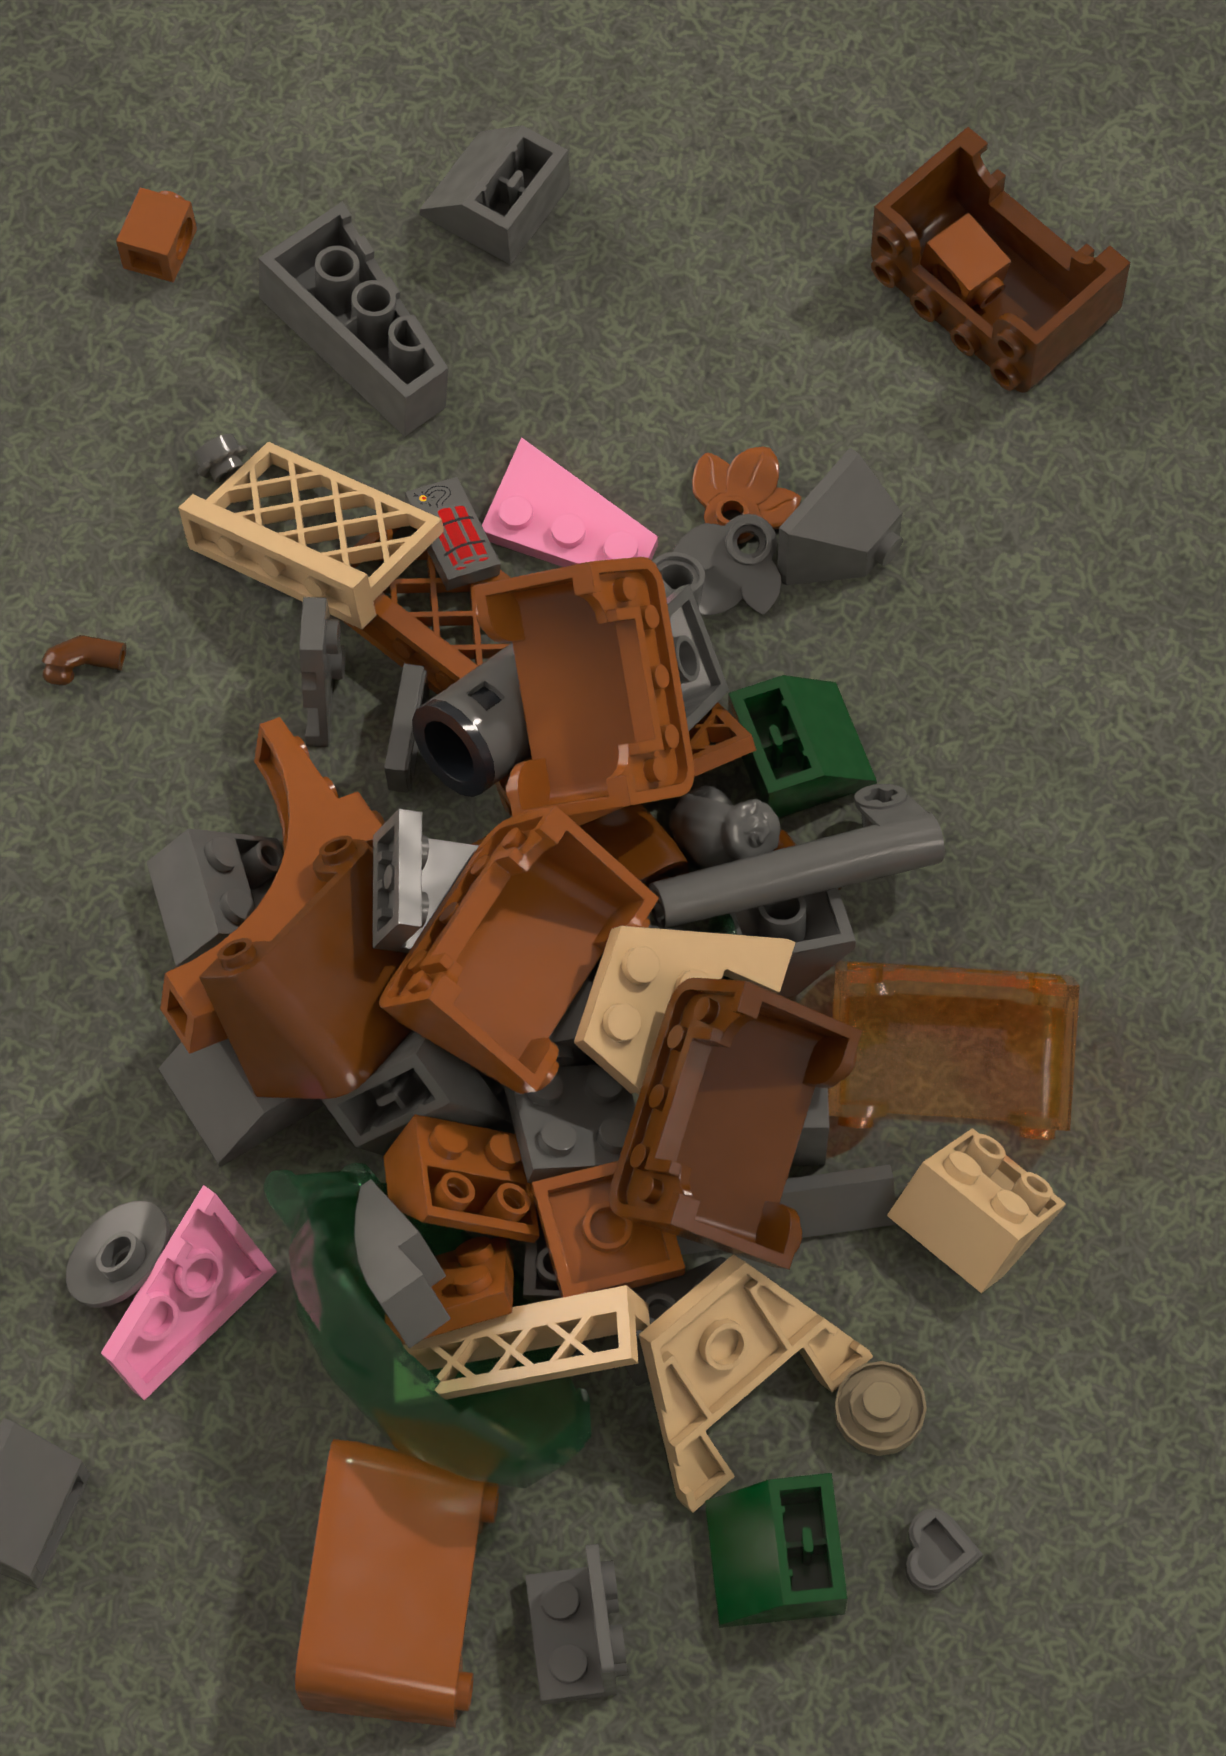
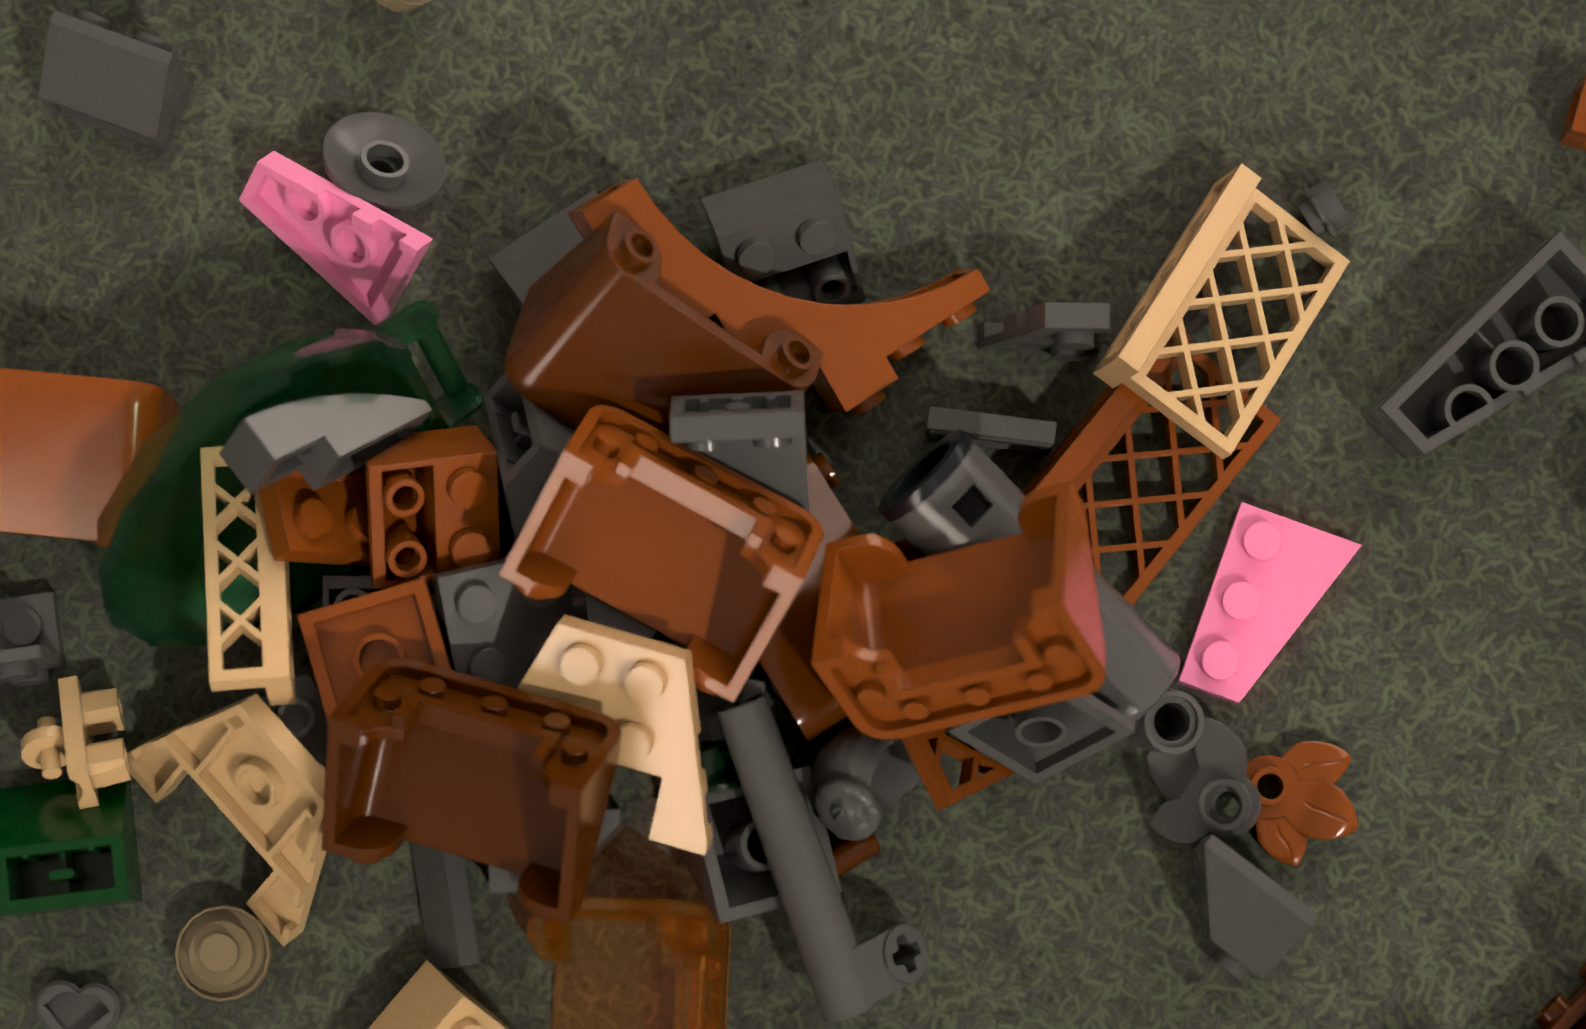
camera: 85 degrees right, 15 degrees up
reddish brown arm [42,635,127,685] -> none
tile [404,477,501,591] -> none
dark green slope [728,675,877,818] -> none
none -> tan hips [20,675,131,809]

